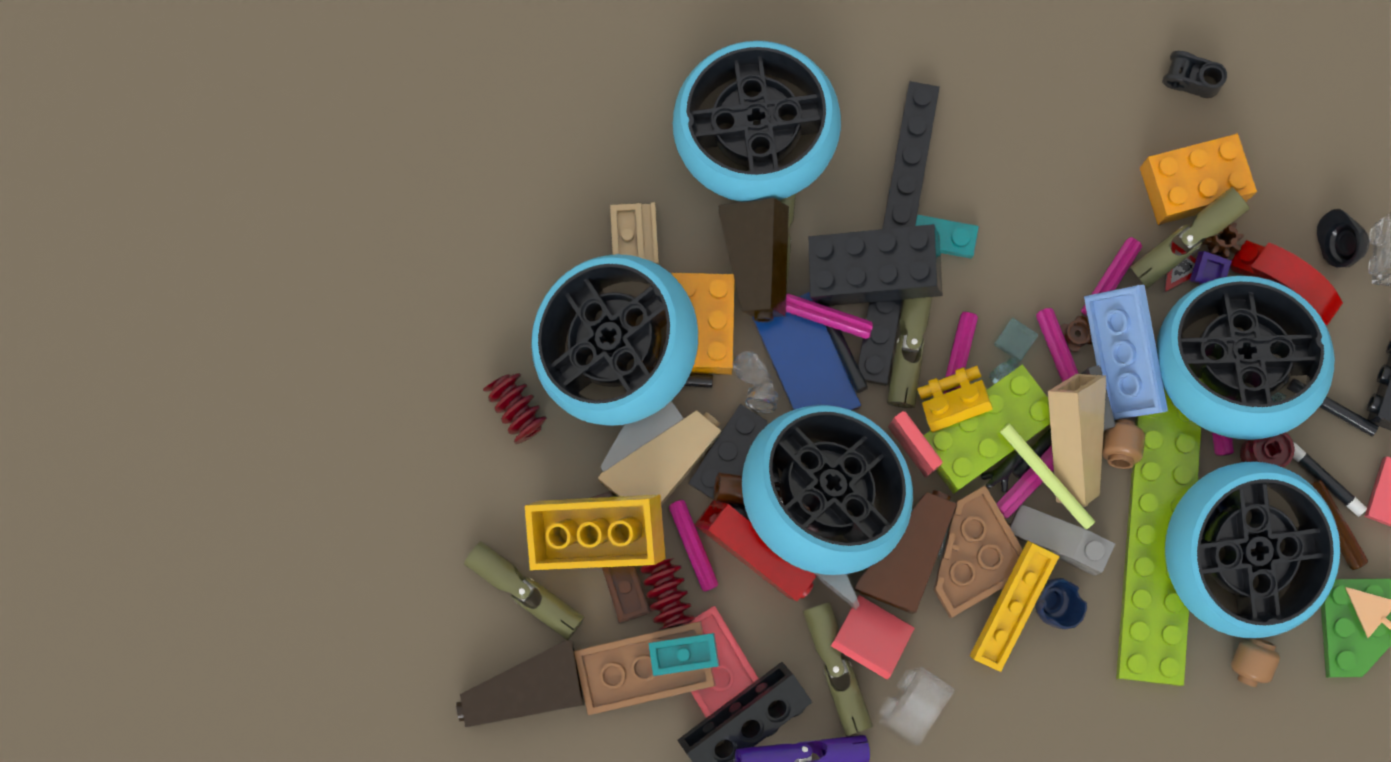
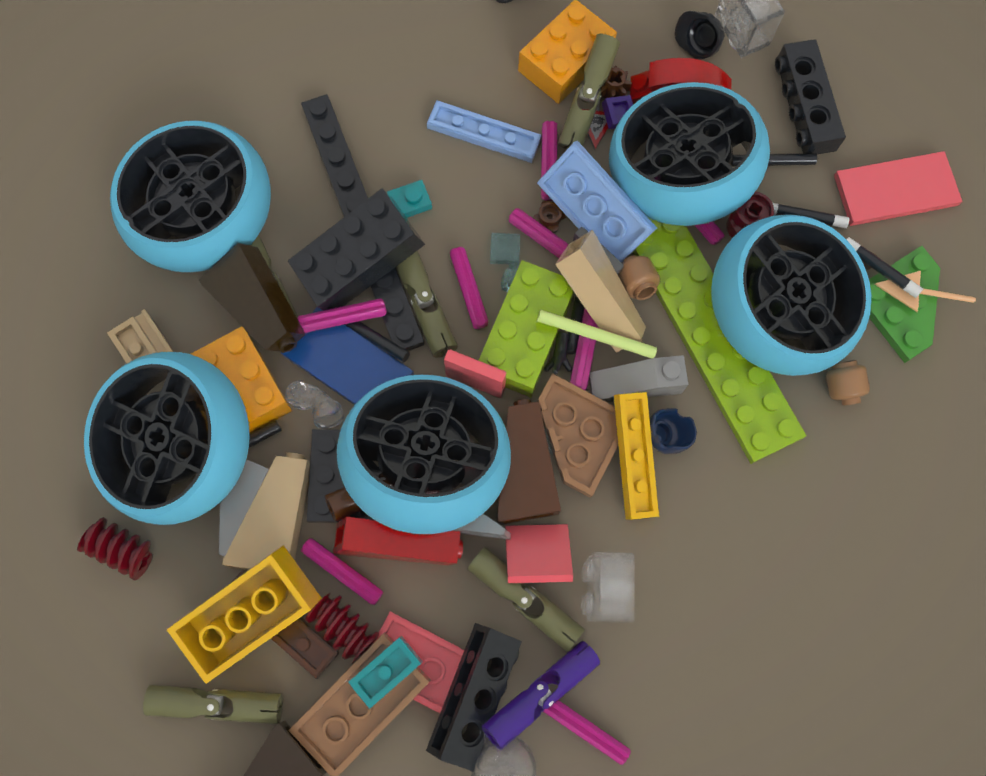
camera: 35 degrees left, 5 degrees down
yellow plate [917,366,993,432] -> none
none -> light blue tile [427,100,541,163]
none -> black bar [846,237,923,298]

